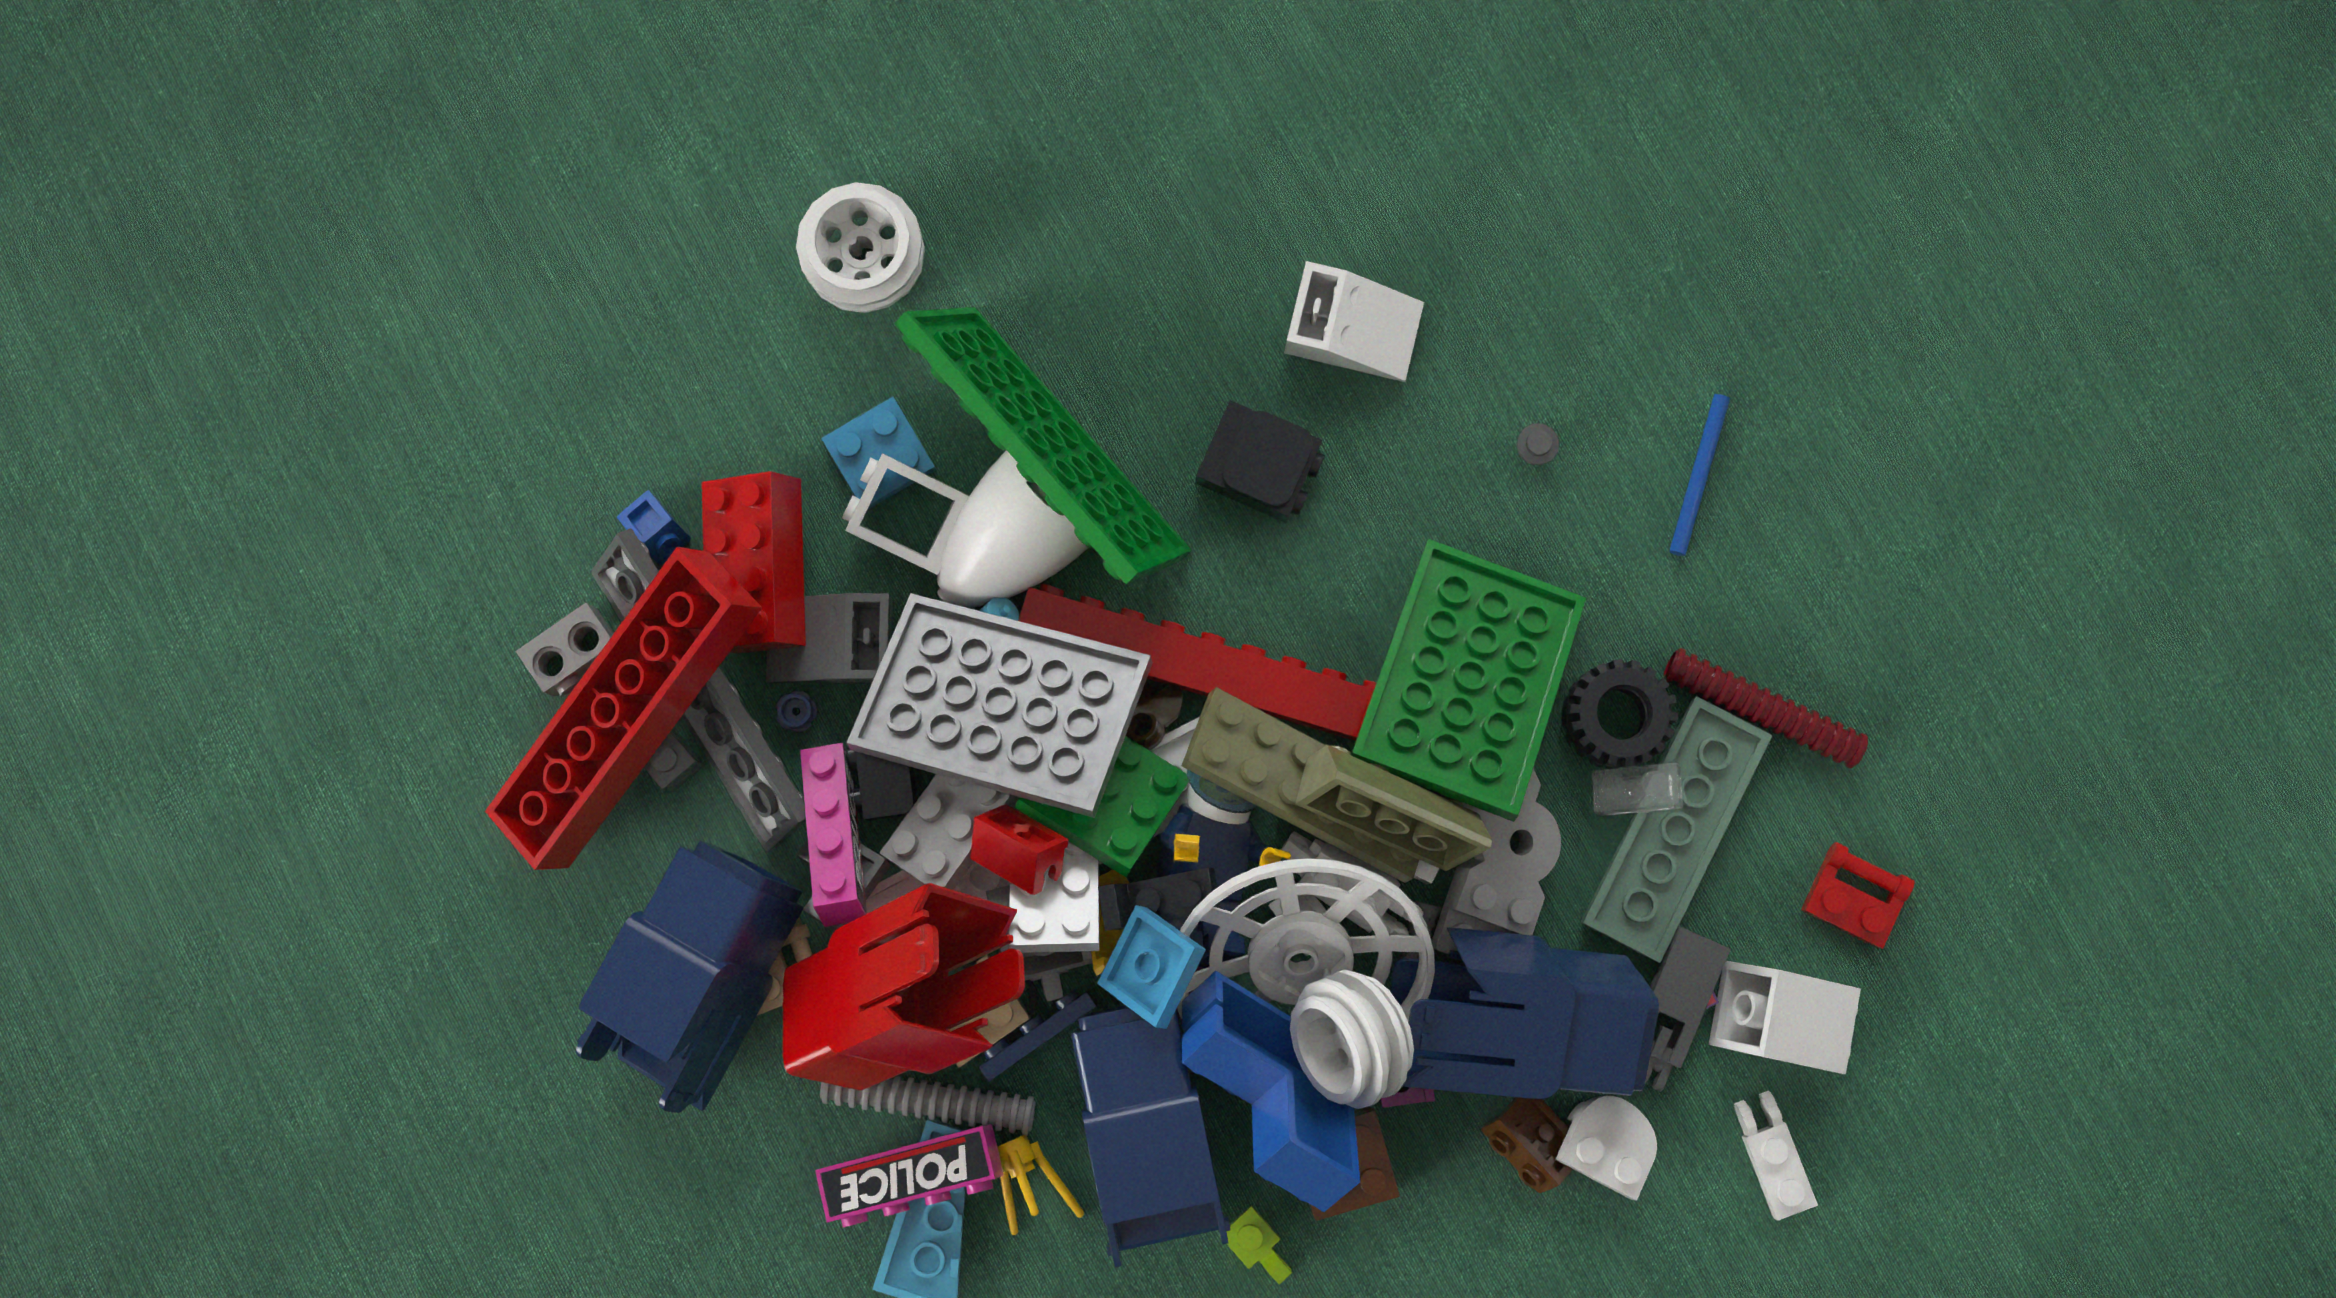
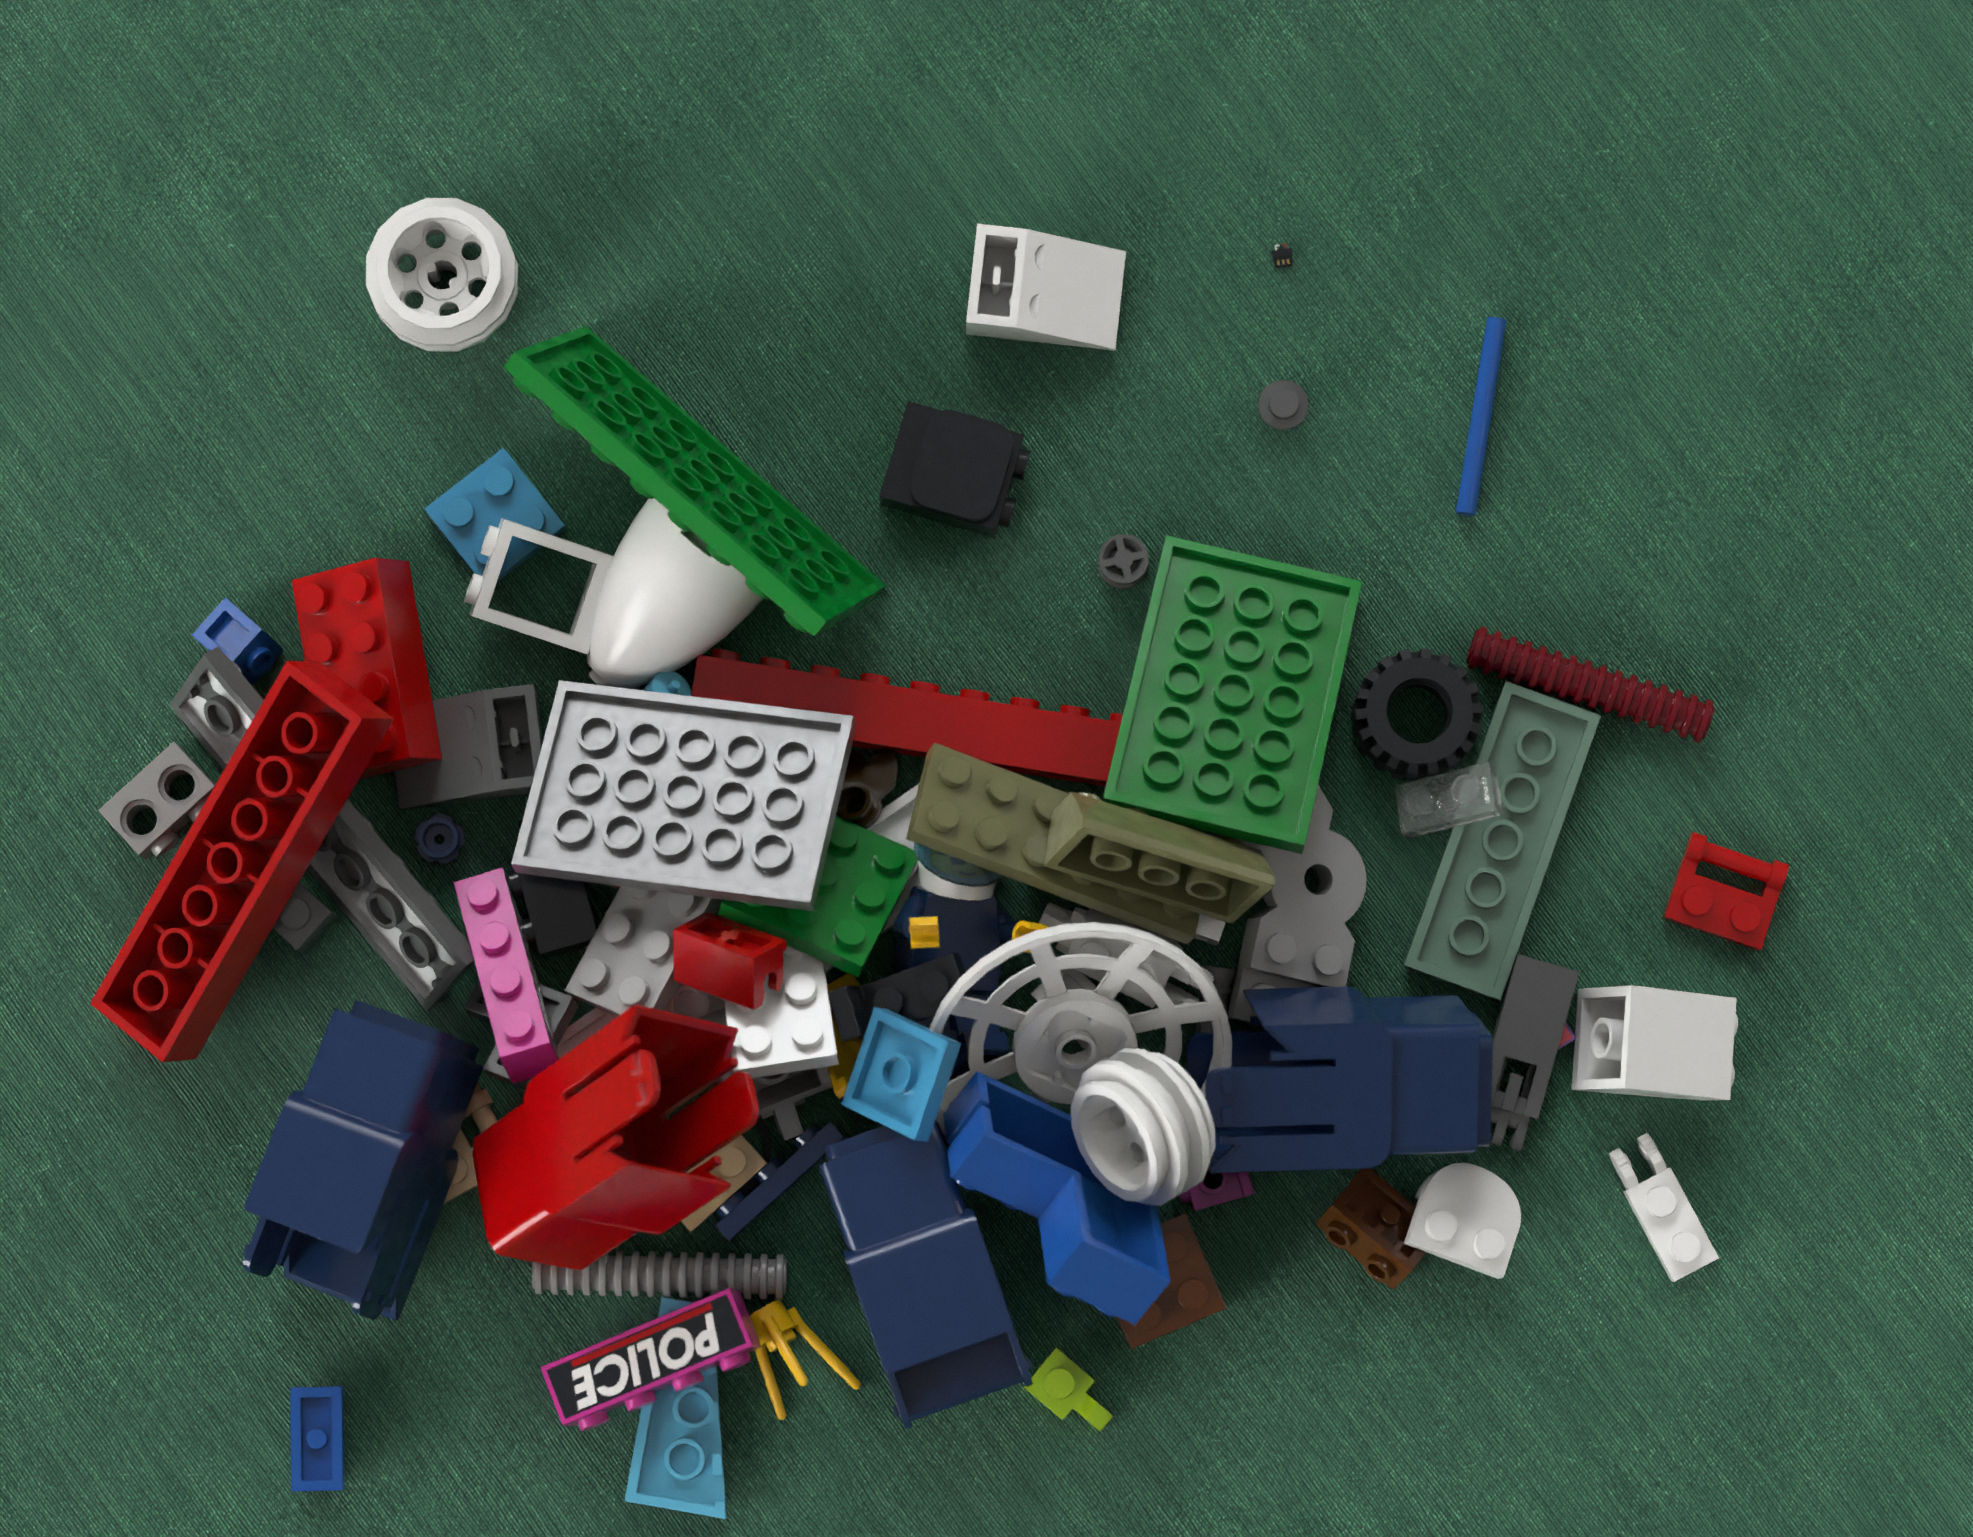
camera: 10 degrees left, 0 degrees up
none -> blue plate [290,1386,345,1491]
none -> dark grey wheel [1098,534,1149,589]
none -> black piece [1271,244,1293,268]

